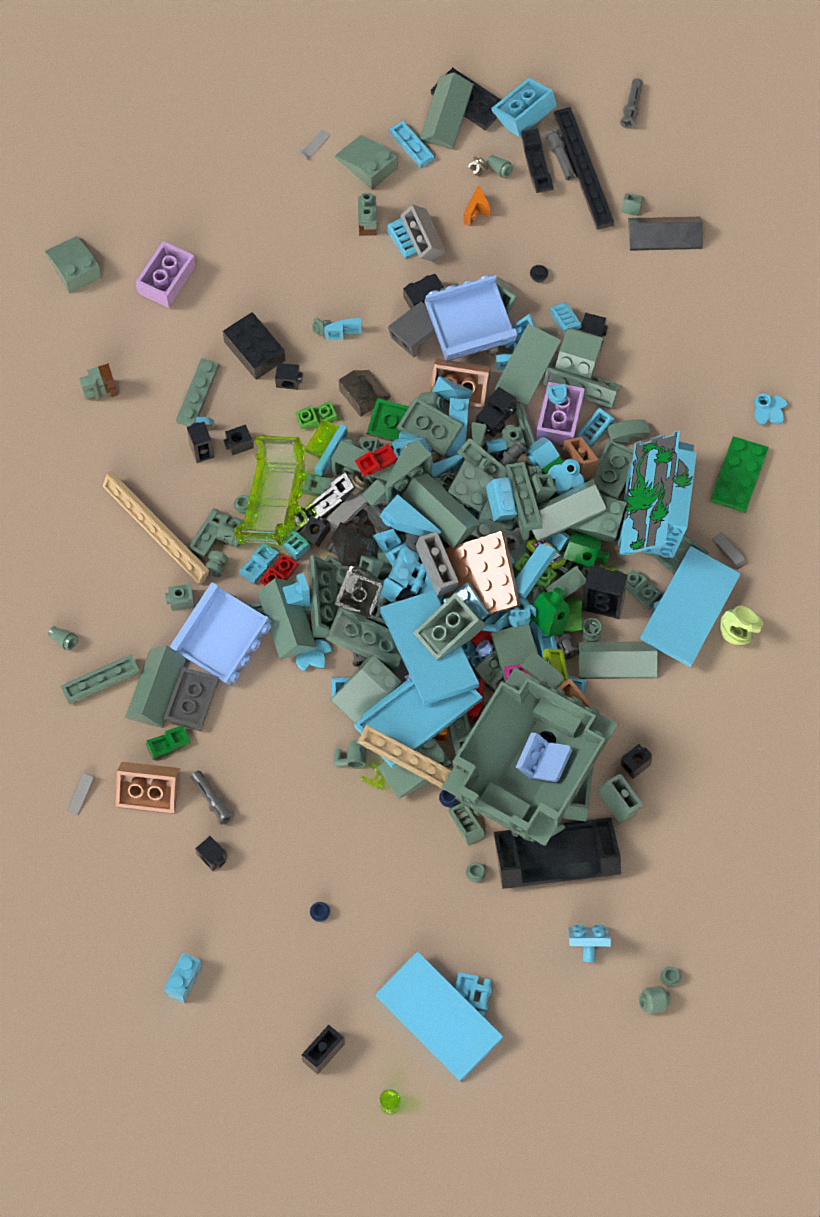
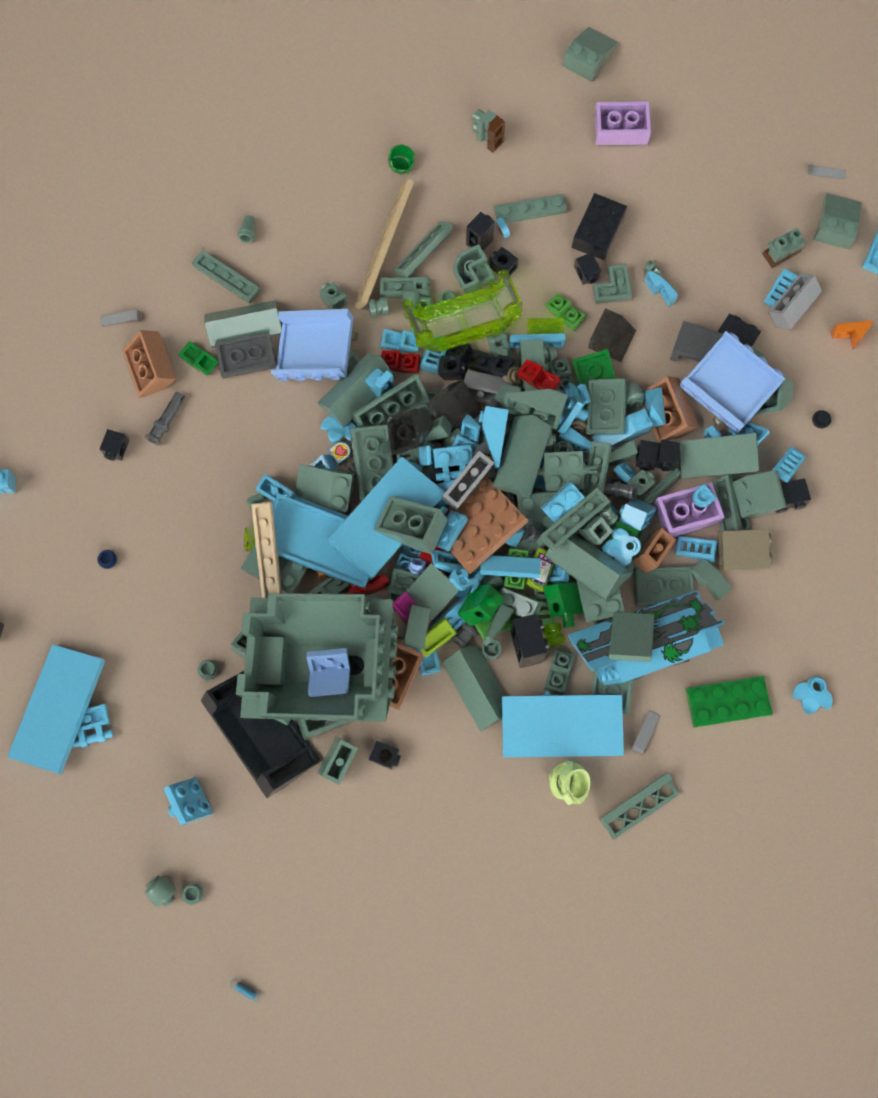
camera: 60 degrees right, 10 degrees up
none -> medium azure piece [230,980,261,1003]
none -> medium azure brick [255,474,297,502]
none -> tile [328,442,351,465]
none -> green hair [388,144,415,174]
none -> sand green plate [393,221,453,278]
none -> sand green brick [453,244,495,294]
none -> sand green slope [483,605,514,646]
none -> sand green plate [593,264,632,304]
none -> sand green fence [600,773,679,840]
none -> sand green tile [609,612,654,662]
none -> dark tan panel [717,529,772,570]

